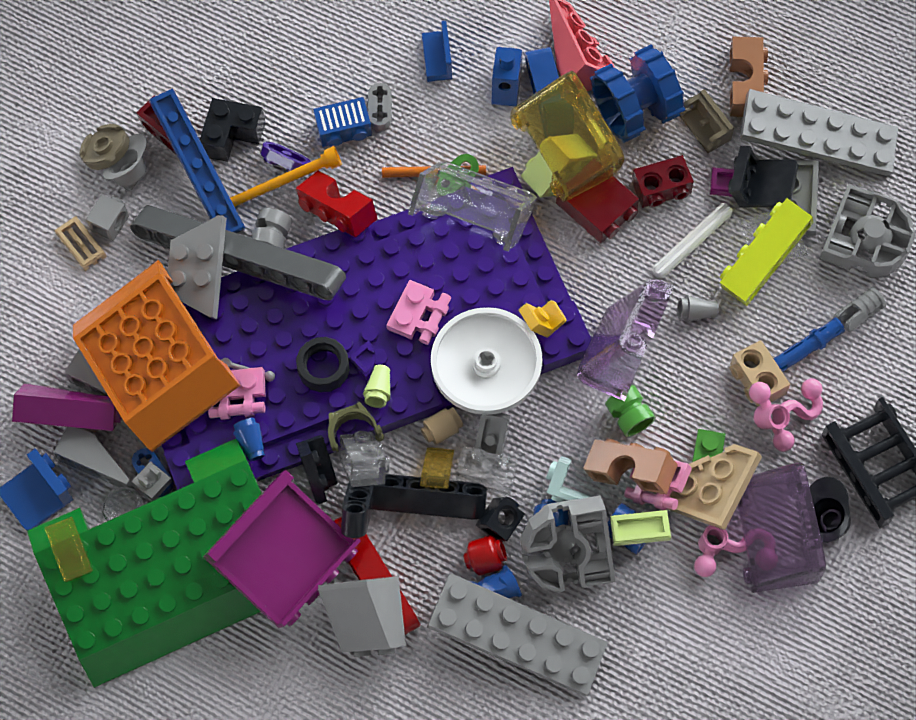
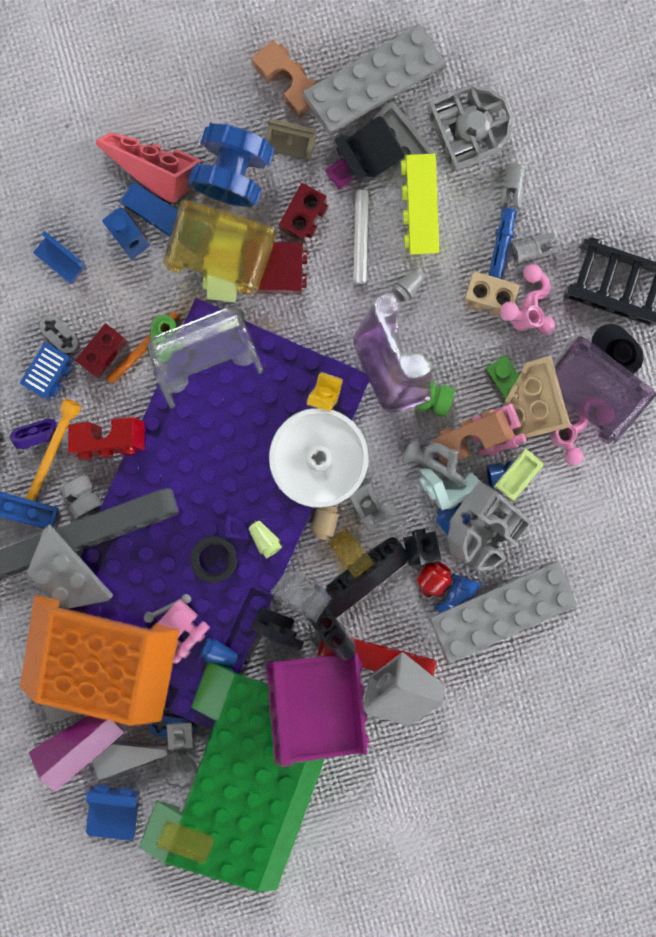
camera: 55 degrees left, 20 degrees up
olive helmet [328,402,384,452] -> none
bright pink plate [386,280,451,345] -> none
none -> dark red brick [75,323,129,378]
none -> light grey piece [402,438,467,487]
none -> light grey hinge [512,232,558,264]

